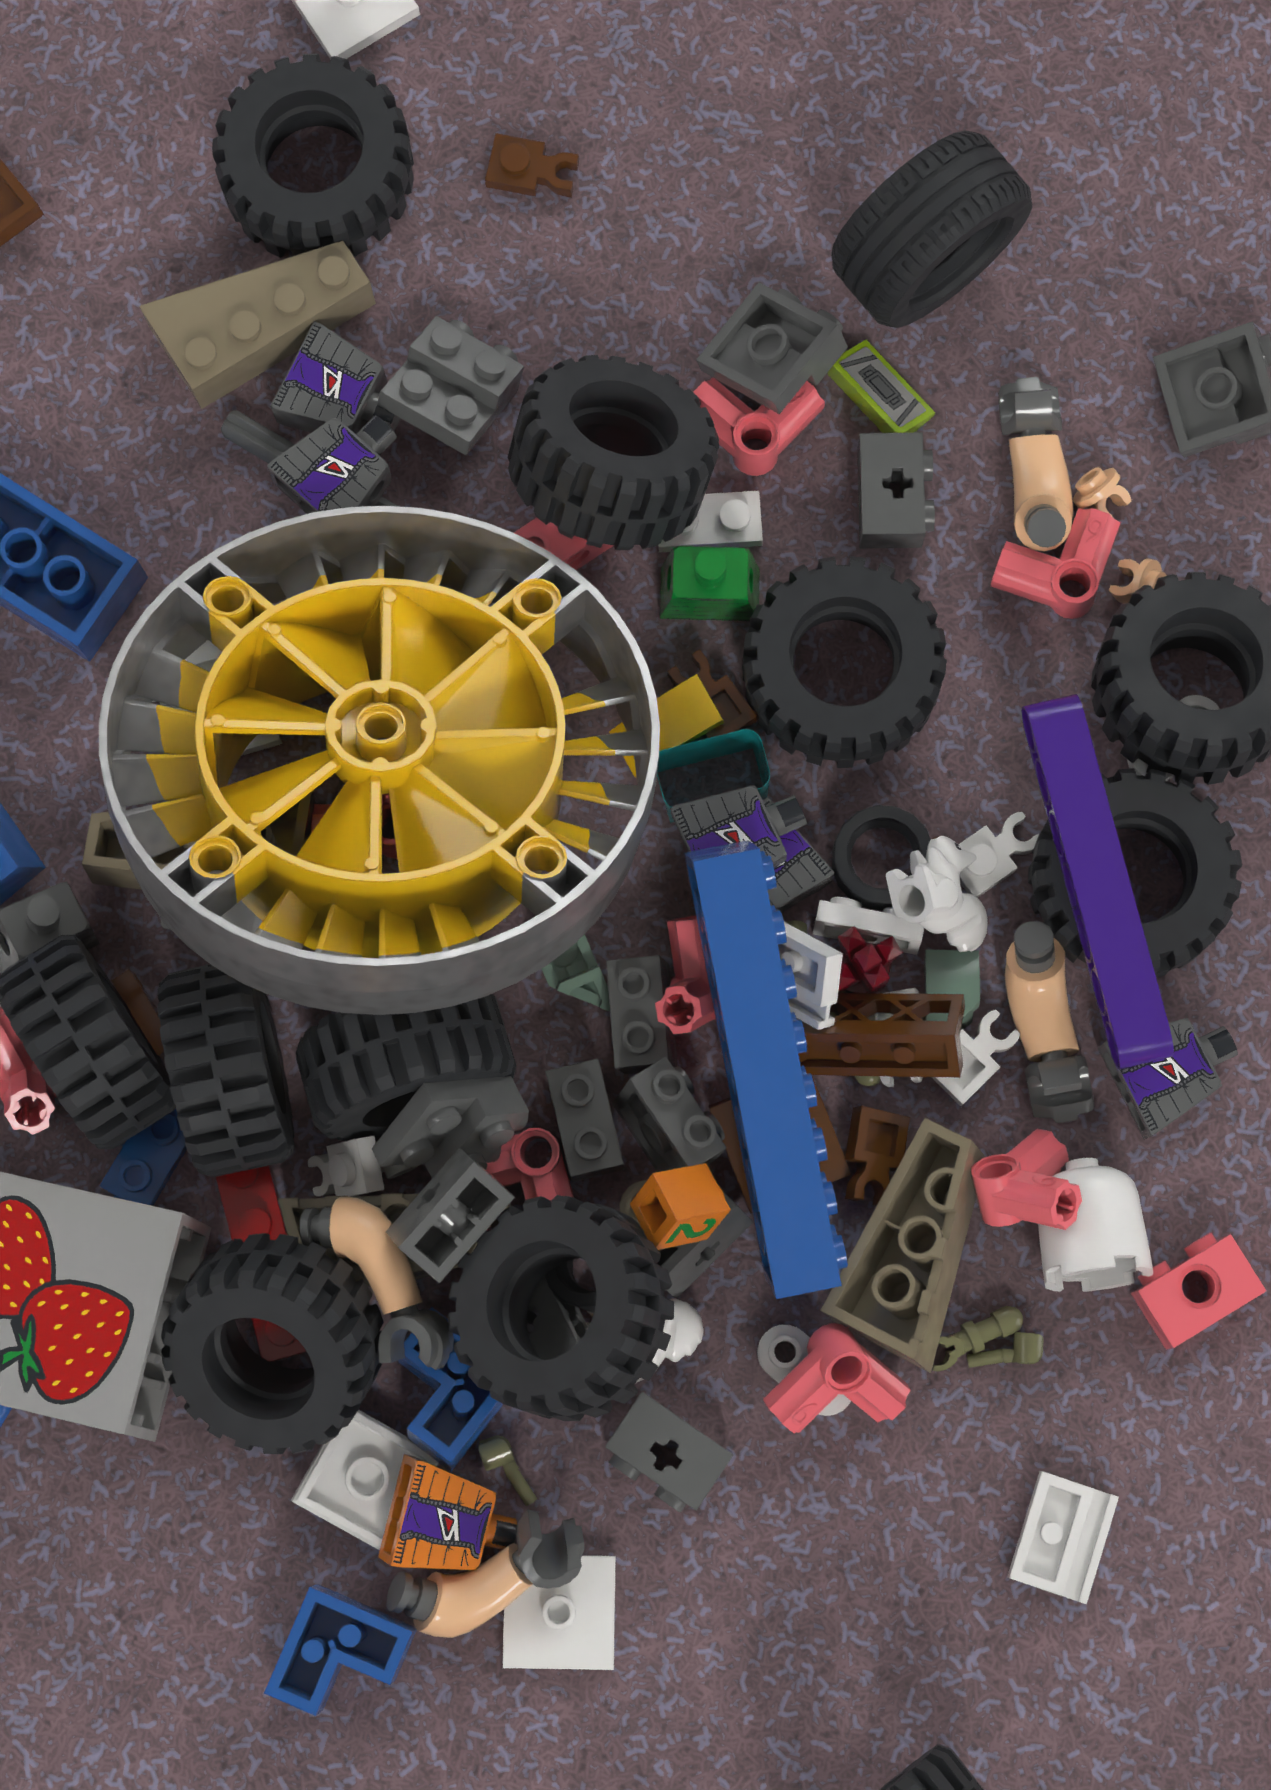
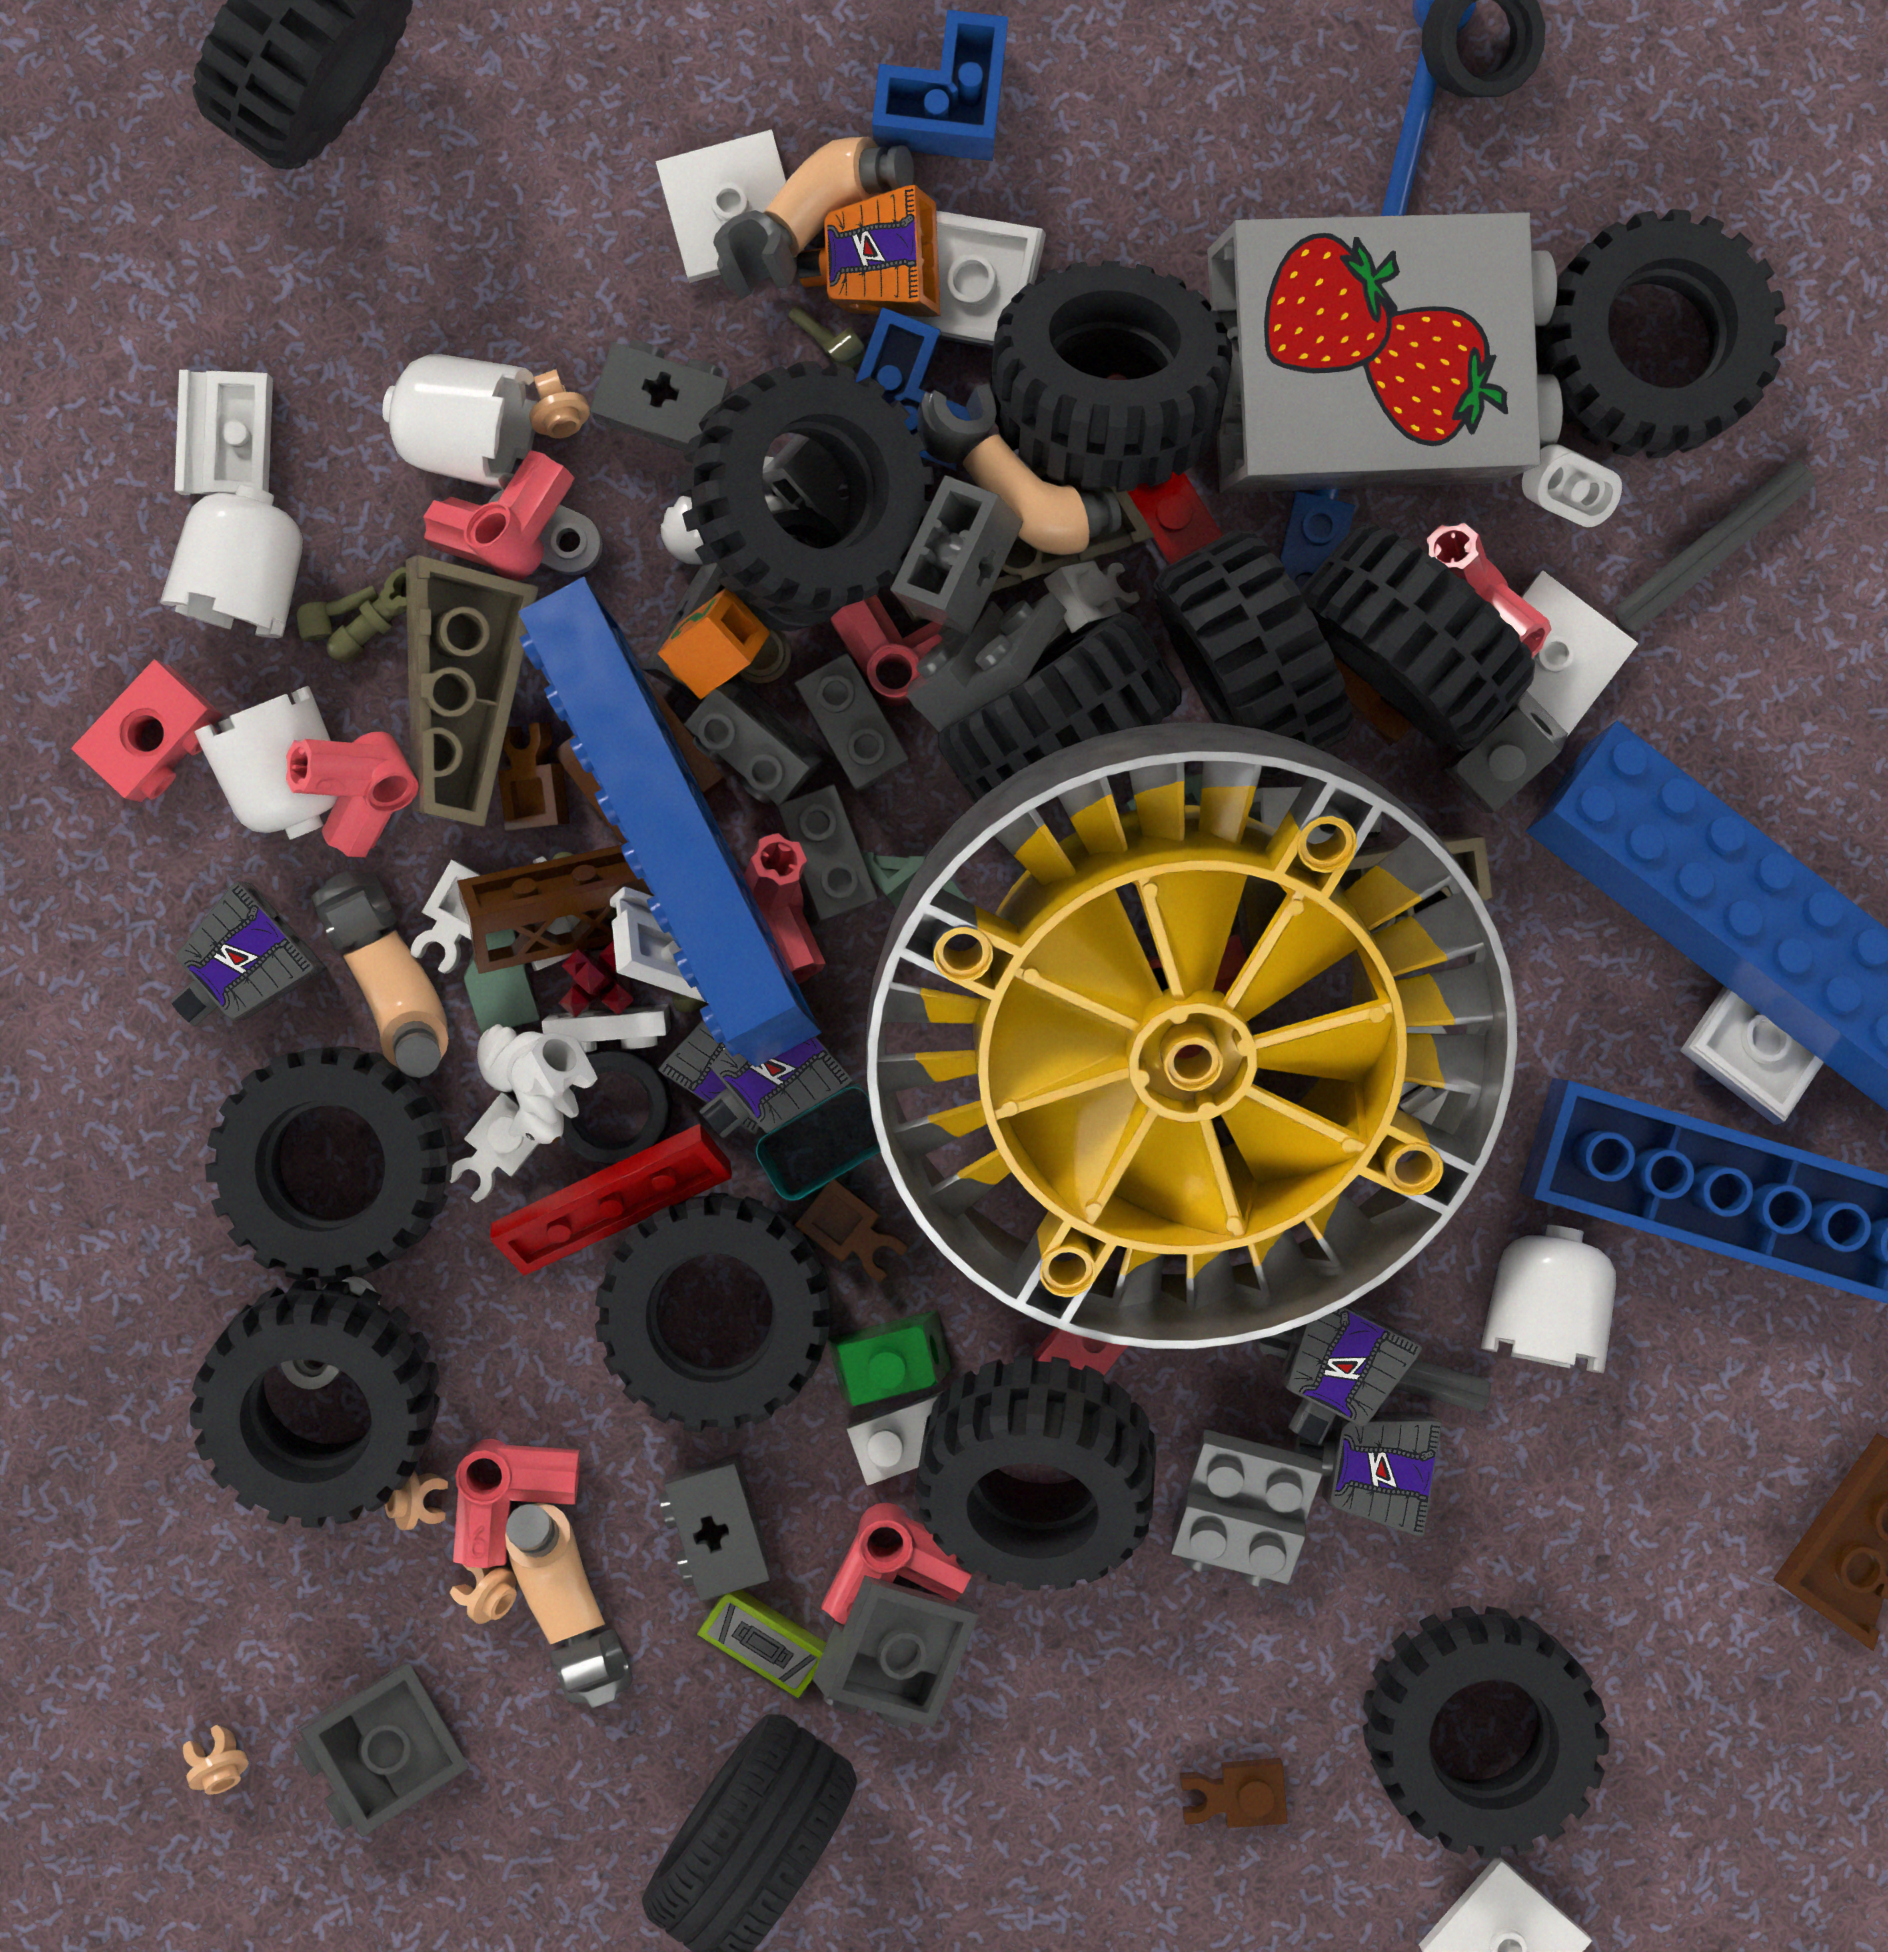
camera: 160 degrees right, 10 degrees up
dark tan wedge [139,241,376,409] -> none
yellow slope [609,674,725,778] -> none
dark purple beam [1021,694,1174,1069] -> none
none -> white cylinder [160,485,303,639]
none -> white cylinder [382,354,537,490]
none -> red plate [490,1124,732,1276]
none -> light nougat plate [529,369,590,438]
none -> white cylinder [1481,1225,1616,1373]

